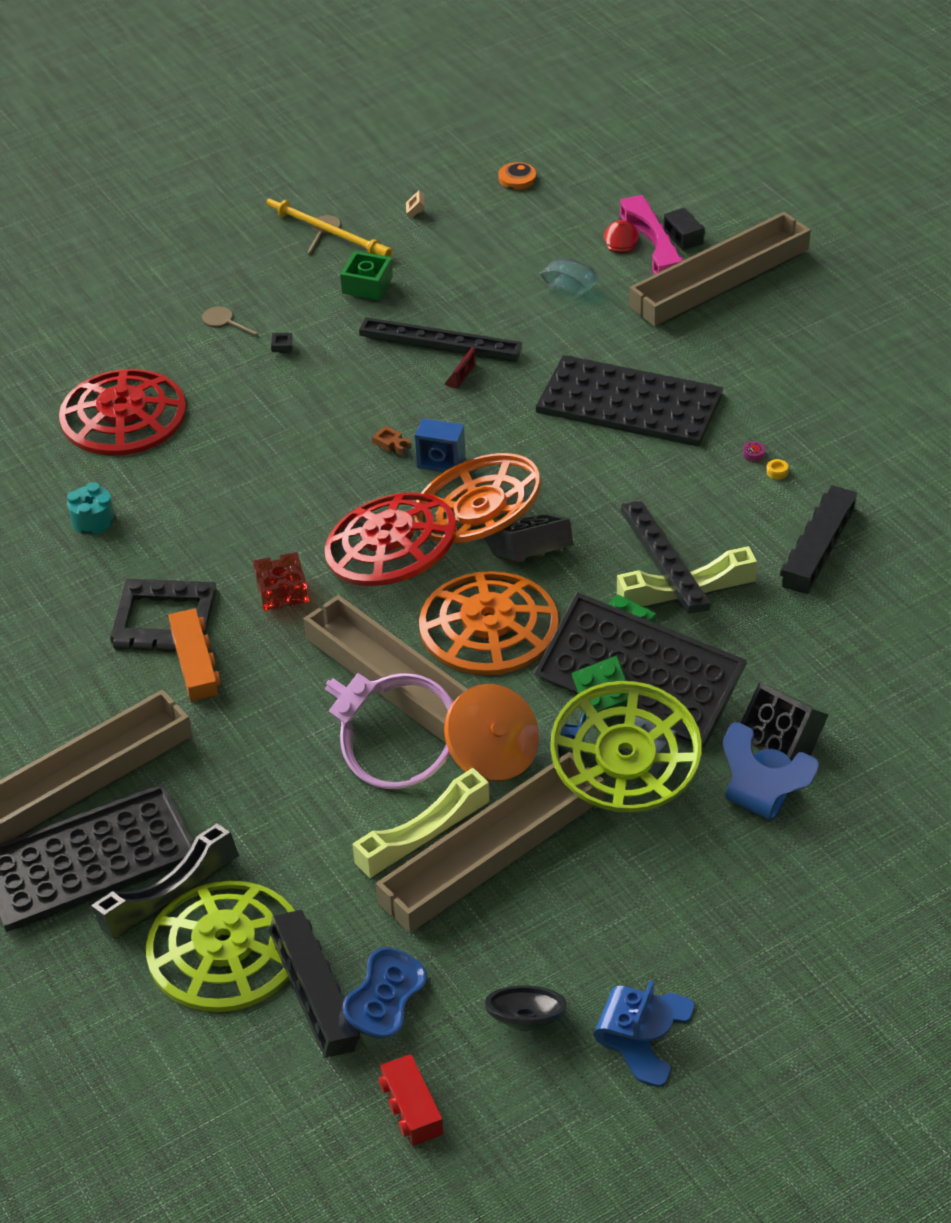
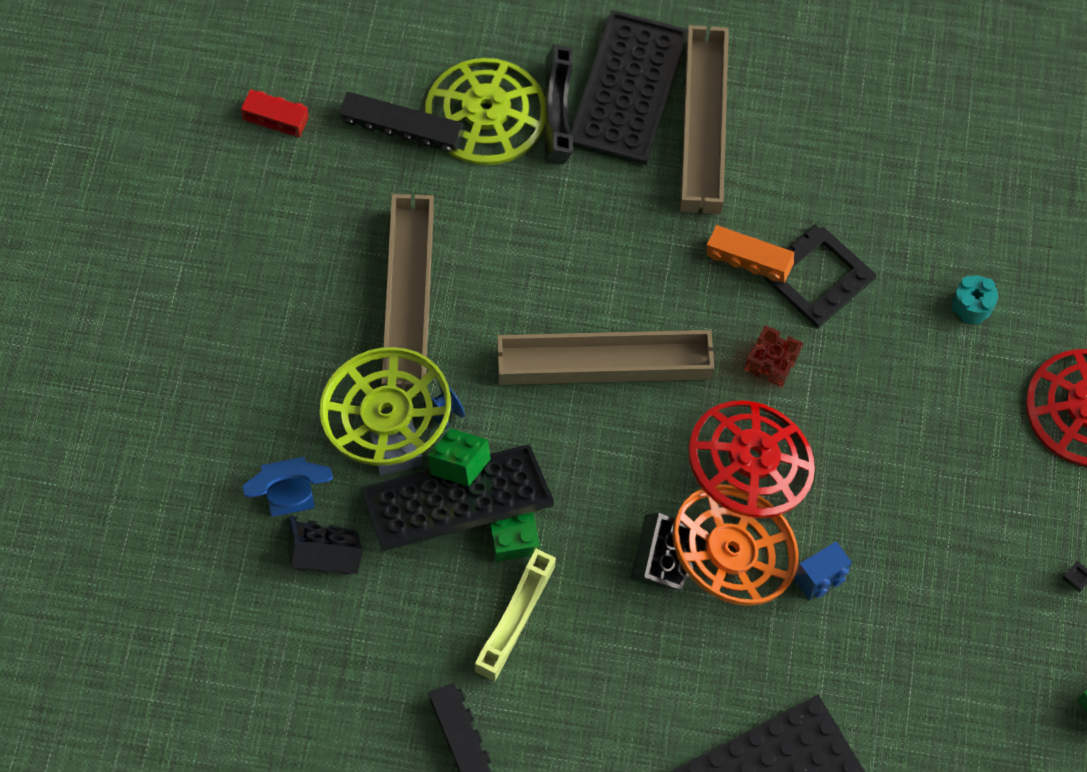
camera: 125 degrees right, 20 degrees up
lavender brick [325,673,453,789] -> none
blue plate [343,947,427,1039] -> none
yellowish green arch [353,768,490,878] -> none
black plate [359,317,522,361] -> none
dark orange plate [372,426,412,456] -> none
orange dish [419,571,559,675] -> none
dark red slope [444,347,476,389] -> none
orange dish [444,684,539,782] -> none
black dish [485,985,567,1031] -> none
blue piece [594,981,694,1087] -> none
black plate [621,501,711,614] -> none

